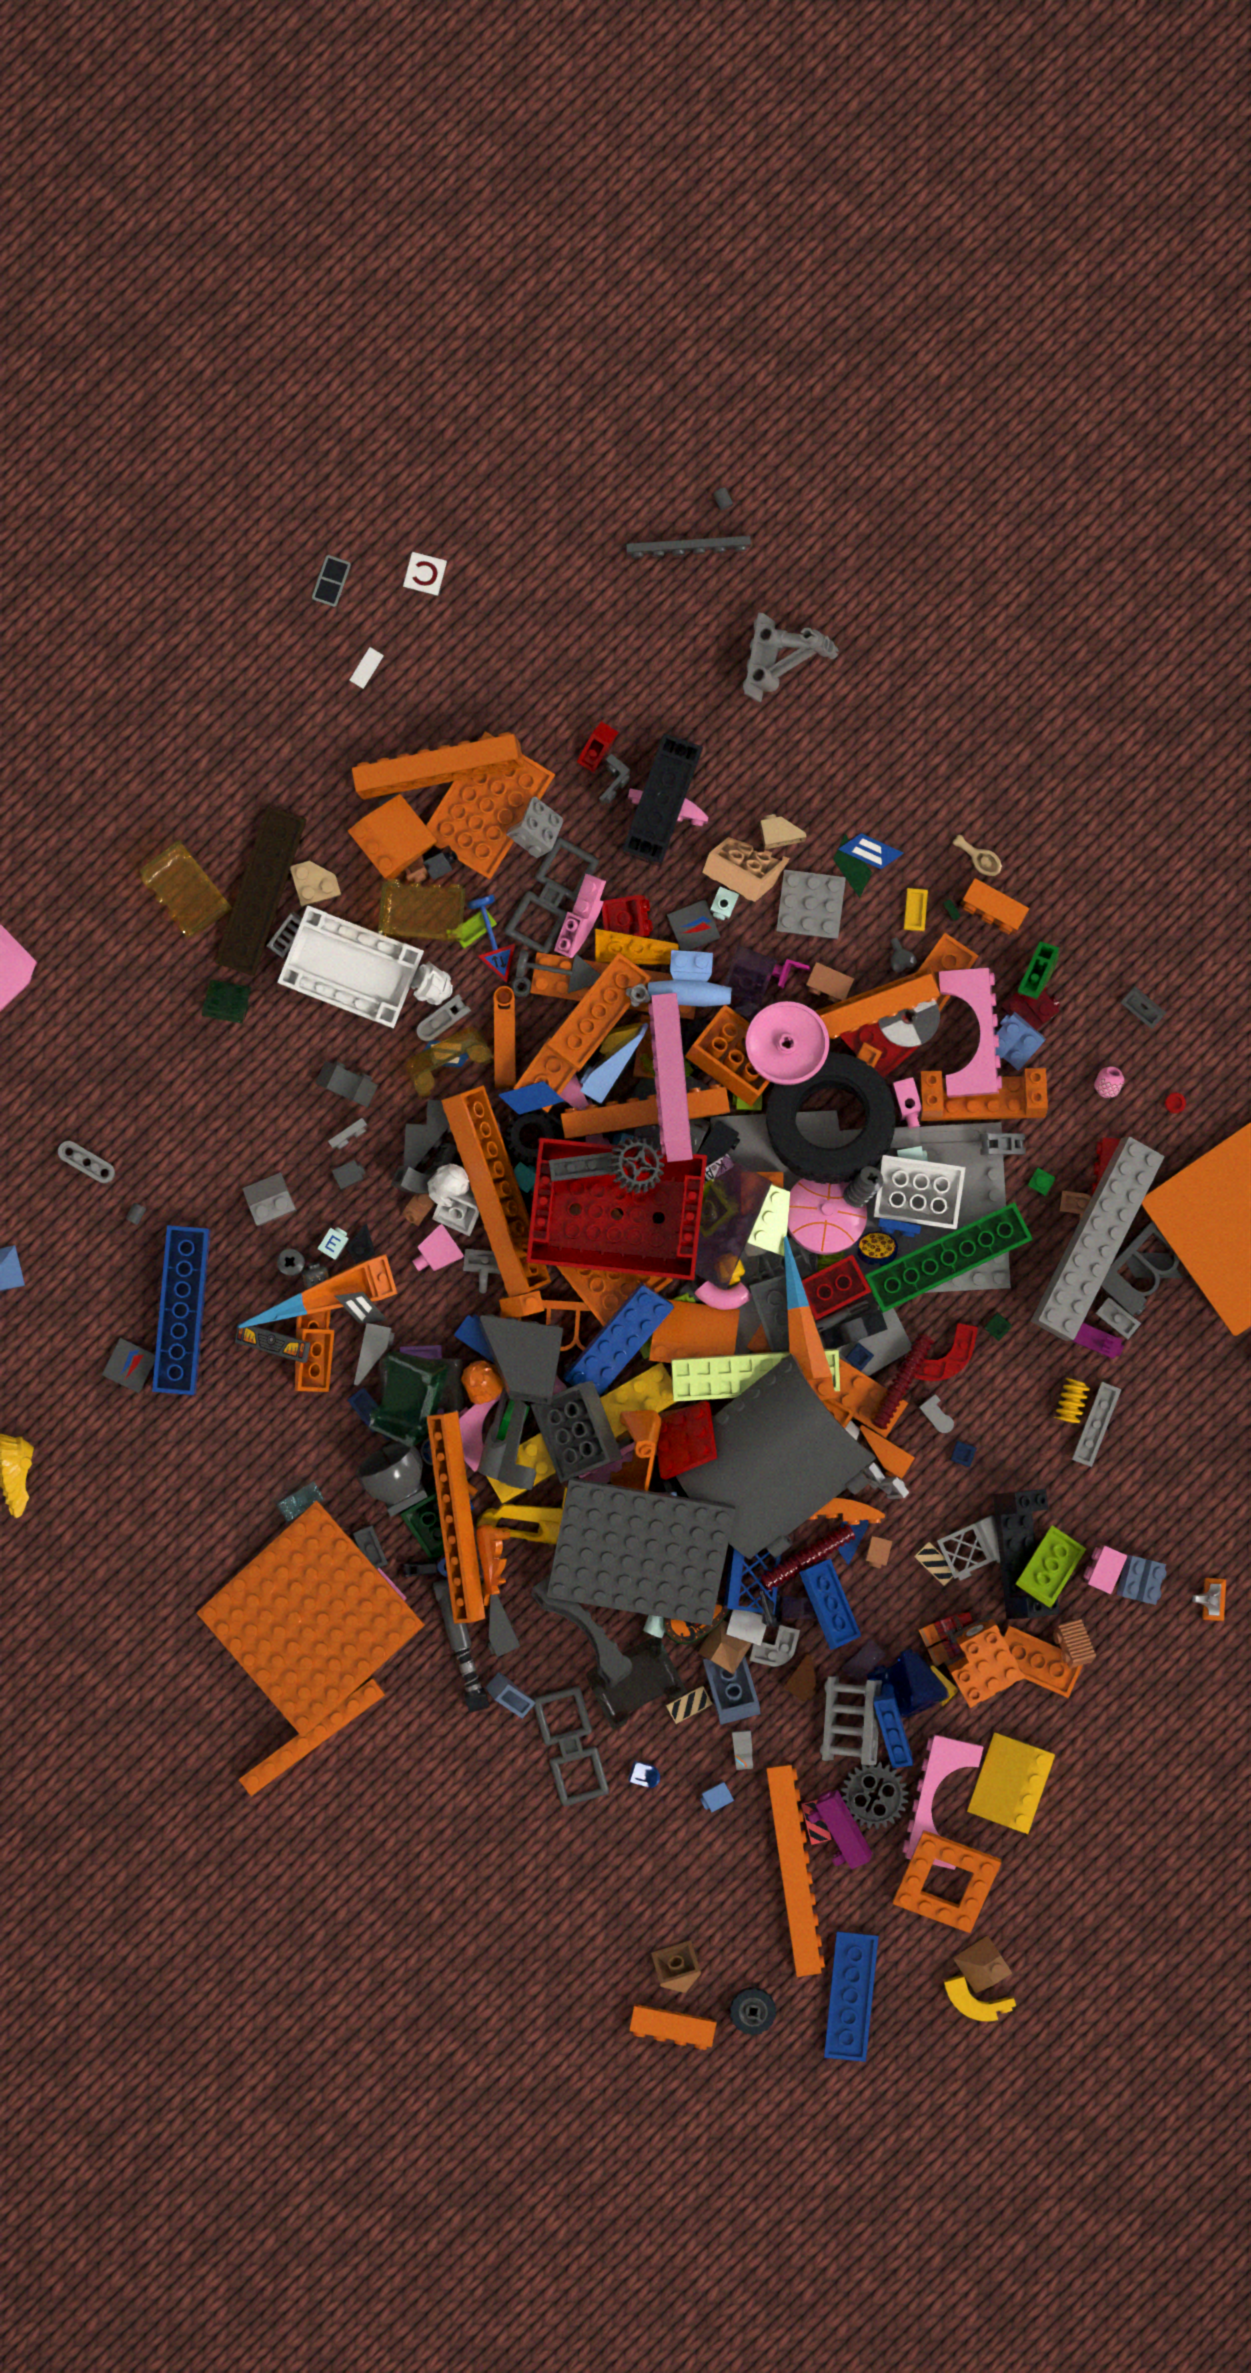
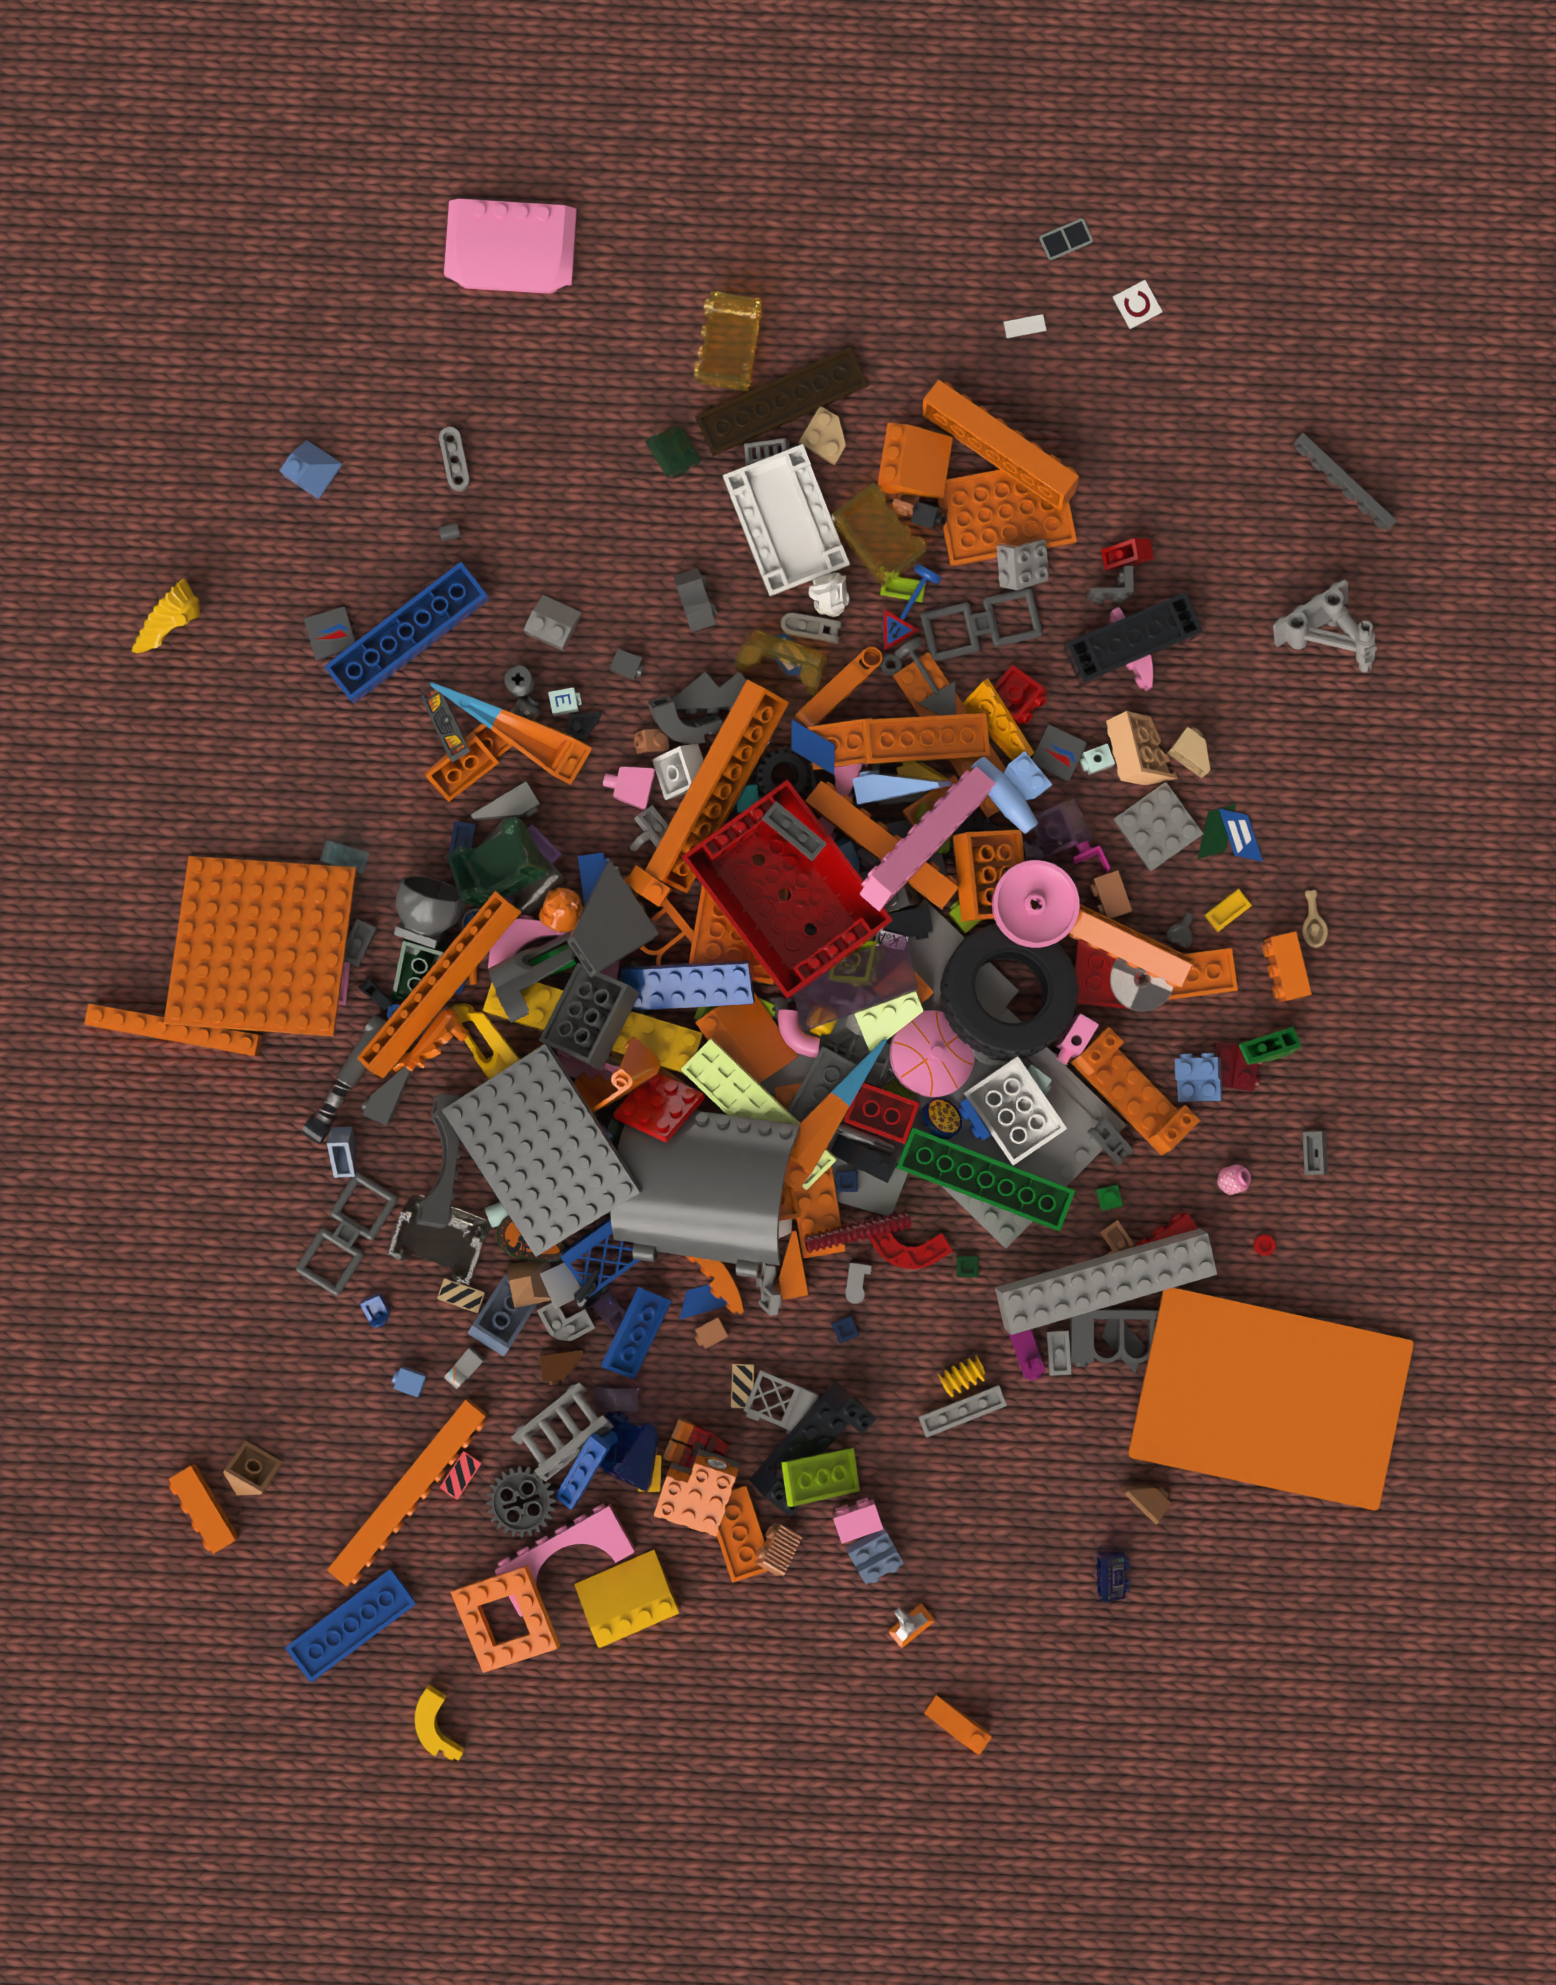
camera: 45 degrees right, 0 degrees up
light grey plate [328,1118,368,1150] -> none
dark grey sticker [335,1292,387,1324] -> none
white helmet [427,1163,470,1207] -> none
bright pink slope [554,874,606,958] -> none
dark grey gear [608,1136,665,1194] -> none
light grey plate [626,984,650,1007] -> none
dark grey hinge [713,487,734,511] -> none
black wheel [730,1987,776,2035] -> none
dark red piece [760,1524,855,1591] -> none
magenta brick [808,1790,873,1869] -> none
dark grey piece [843,1166,884,1208] -> none
orange tile [856,1042,882,1068] -> none
bright pink arch [939,968,1002,1098] -> none
dark green tile [942,899,961,922] -> none
medium nougat slope [953,1935,1012,1993] -> none

